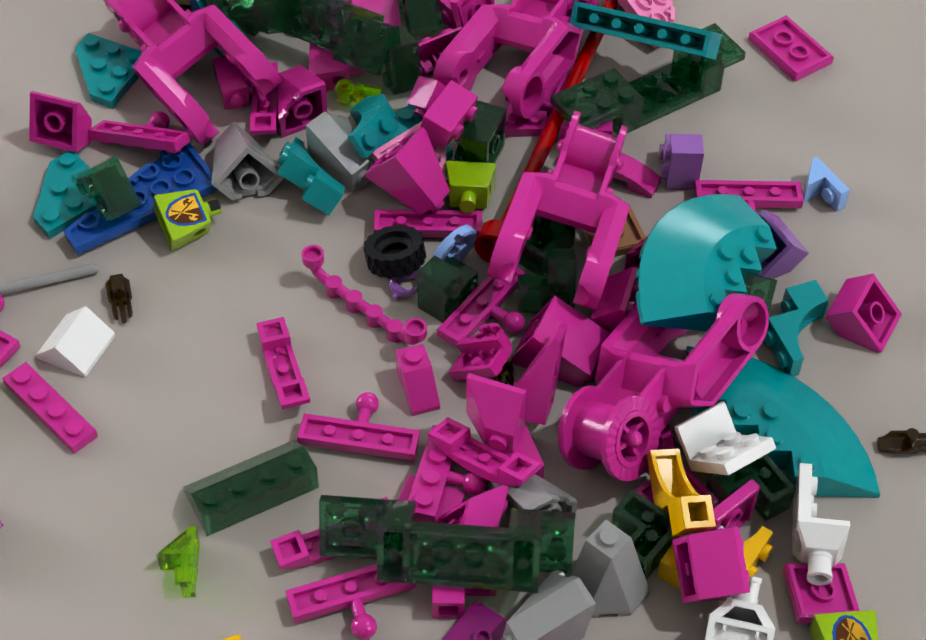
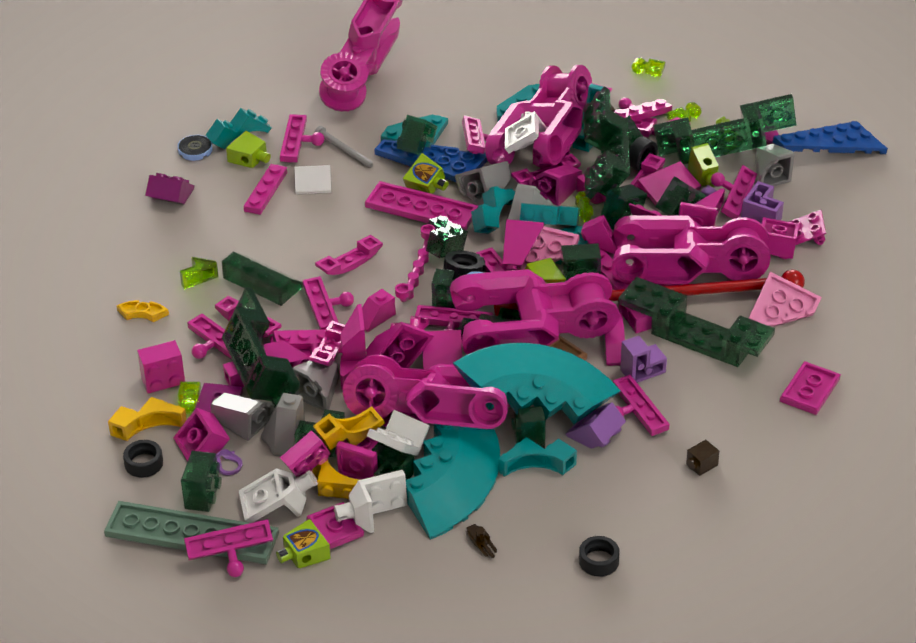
camera: 65 degrees right, 10 degrees down
dark pink slope [29,91,92,153] -> none
dark brown piece [106,274,133,324] -> none
dark pink slope [420,80,478,147] -> none
teal brick [569,1,722,60] -> none
light blue slope [804,157,850,212] -> none
dark pink slope [825,274,902,353] -> none
none -> dark pink plate [365,181,478,233]
none -> clear green brick [426,216,468,259]
none -> white plate [505,111,547,153]
none -> dark brown brick [686,439,720,476]

